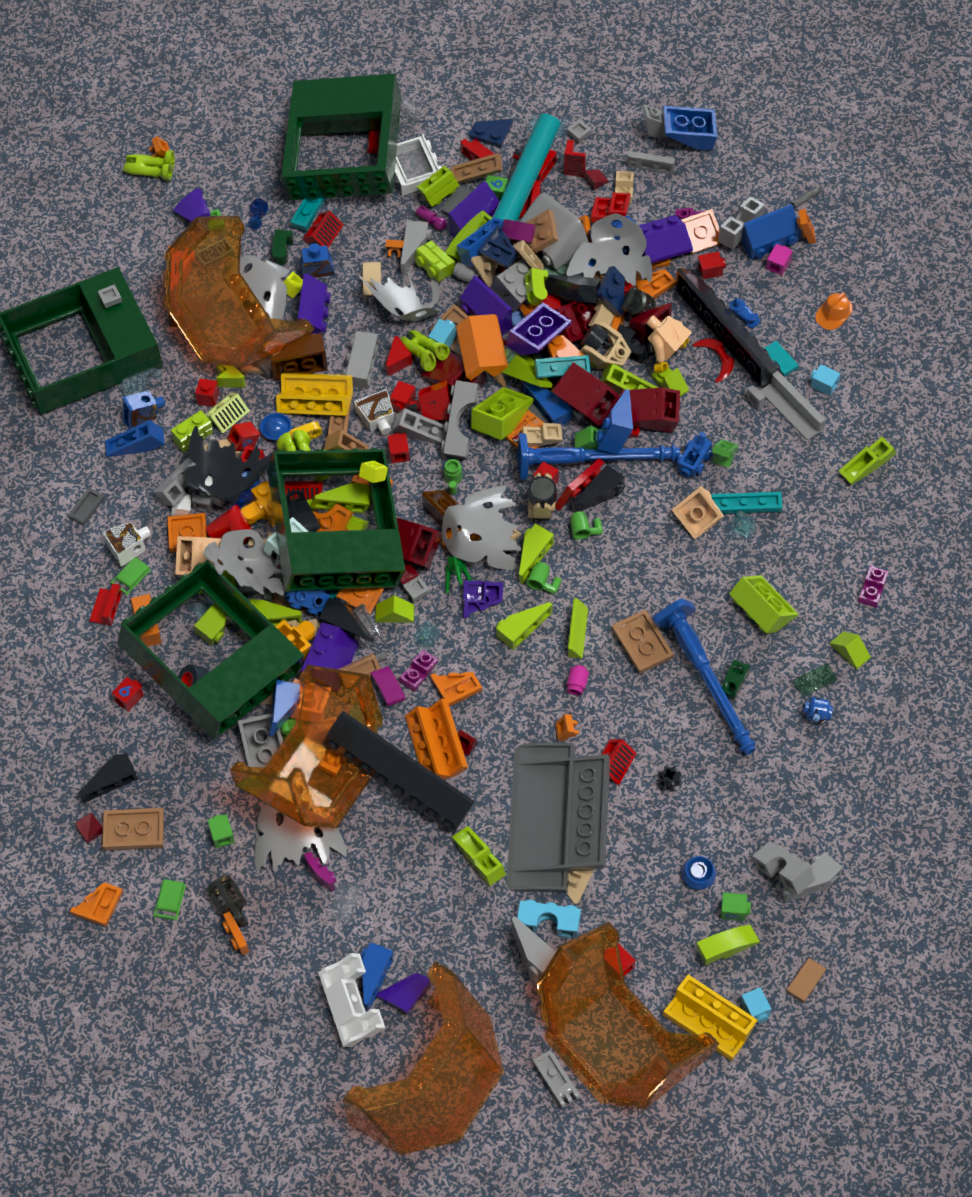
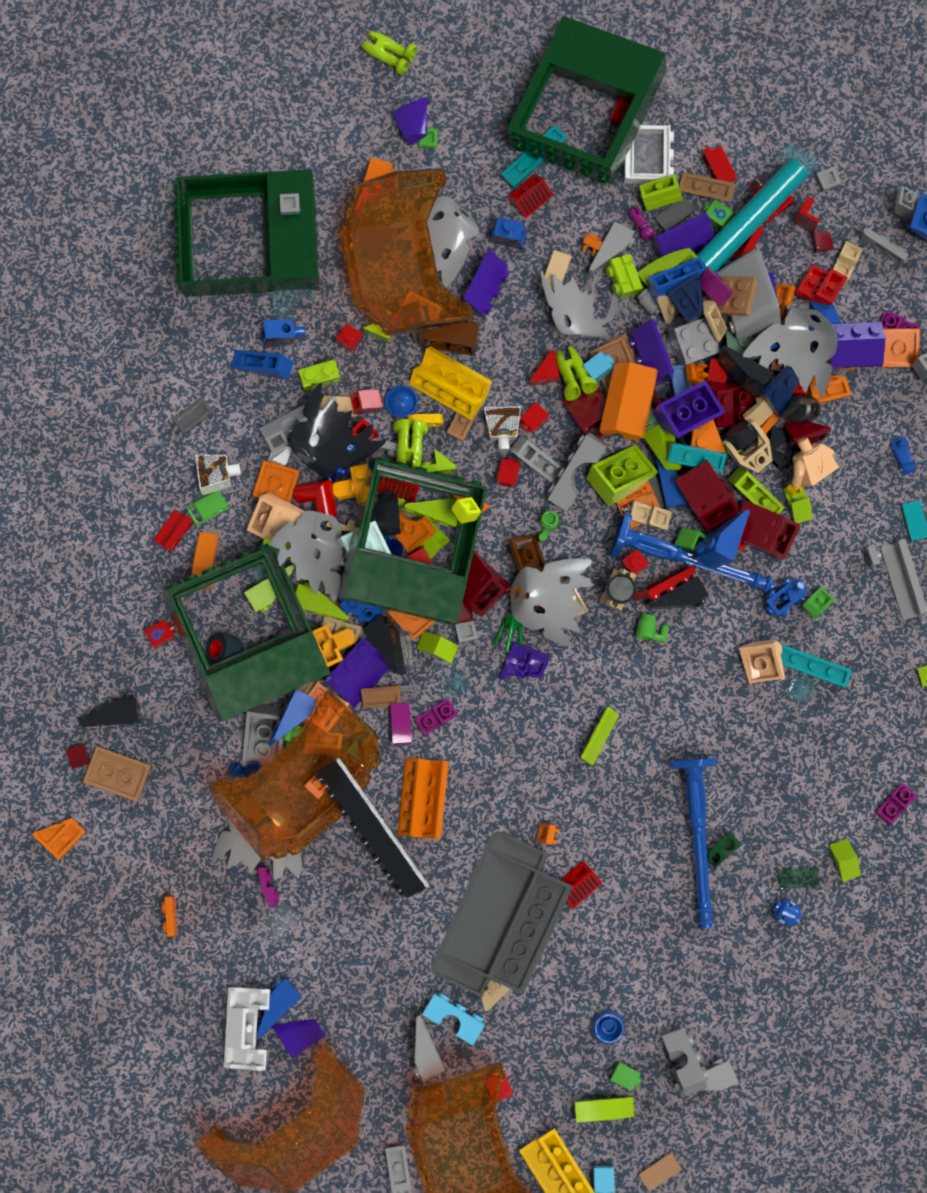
camera: 20 degrees right, 20 degrees up
orange tile [149,136,170,158] -> none
bright green piece [153,879,186,921] -> none
yellowish green panel [205,393,250,433] -> none
pearl dark grey piece [207,875,249,927] -> none
bright green brick [208,814,235,848] -> none
clear blue plate [248,198,268,230] -> none
dark green leg [272,230,294,265] -> none
neon yellow slope [283,271,303,298] -> none
medium nougat slope [324,429,369,450] -> none
light grey brick [343,331,379,389] -> none
red torso [409,381,452,420] -> none
orange wing [430,672,483,707] -> none
lime slope [452,826,506,886] -> none
dark red slope [458,729,478,756] -> none
dark blue wing [469,119,513,148] -> none
lime slope [496,602,553,650] -> none
lime slope [519,524,554,584] -> none
lime leg [524,268,548,306] -> none
bright green piece [526,562,562,594] -> none
dark pink brick [566,665,589,696] -> none
medium nougat plate [612,609,674,674] -> none
black gear [657,766,681,791] -> none
black slope [675,268,781,389] -> none
red piece [693,338,734,383] -> none
red brick [697,251,726,279] -> none
lime slope [729,575,799,633] -> none

